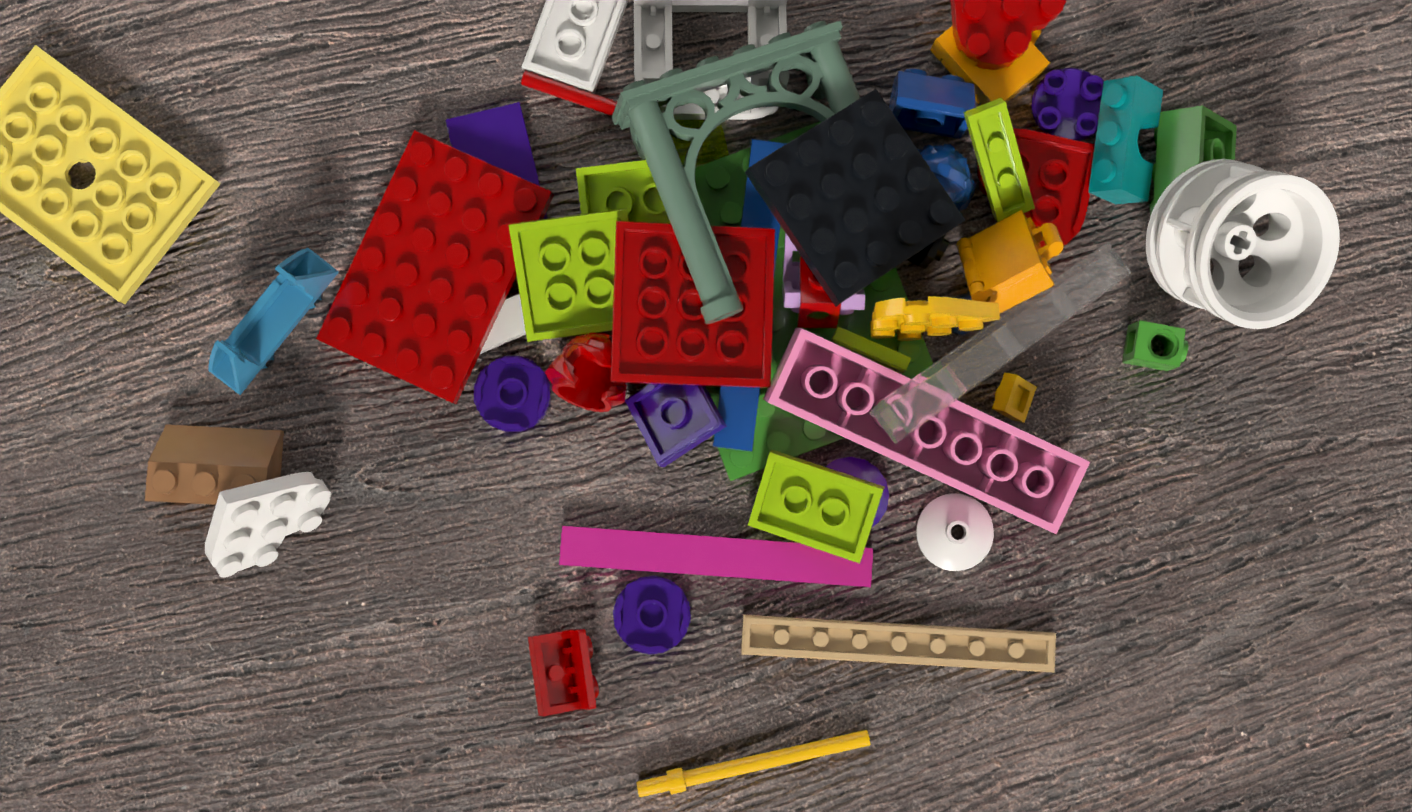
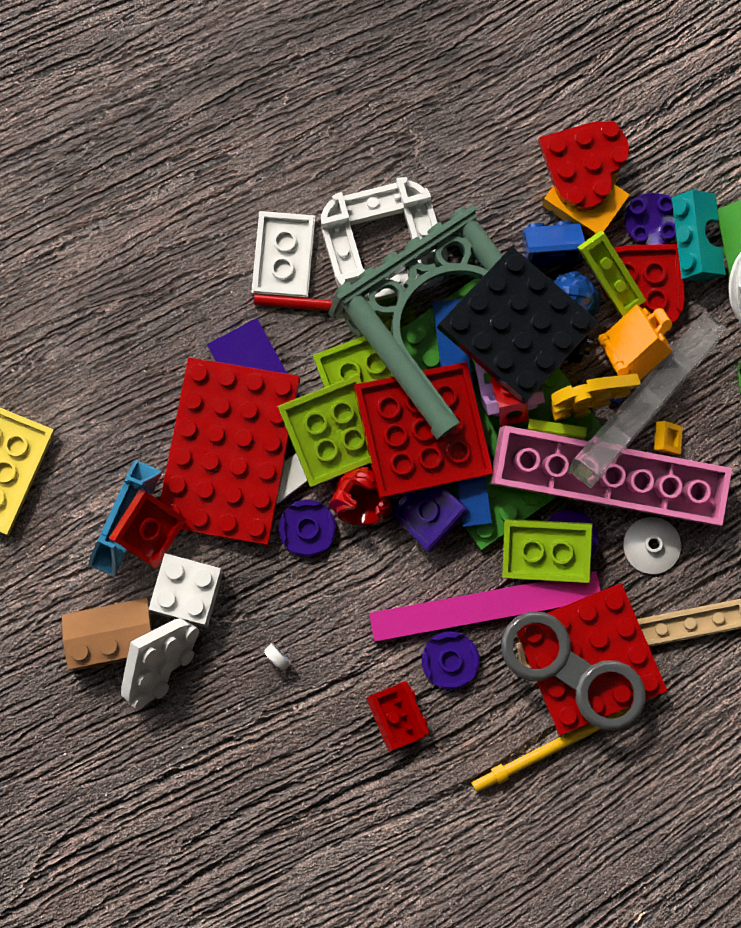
camera: 10 degrees left, 5 degrees down
none -> red plate [109,489,187,568]
none -> white piece [149,553,223,628]
none -> white tile [264,643,292,671]
none -> dark grey bar [501,612,646,731]
none -> red plate [516,583,668,736]

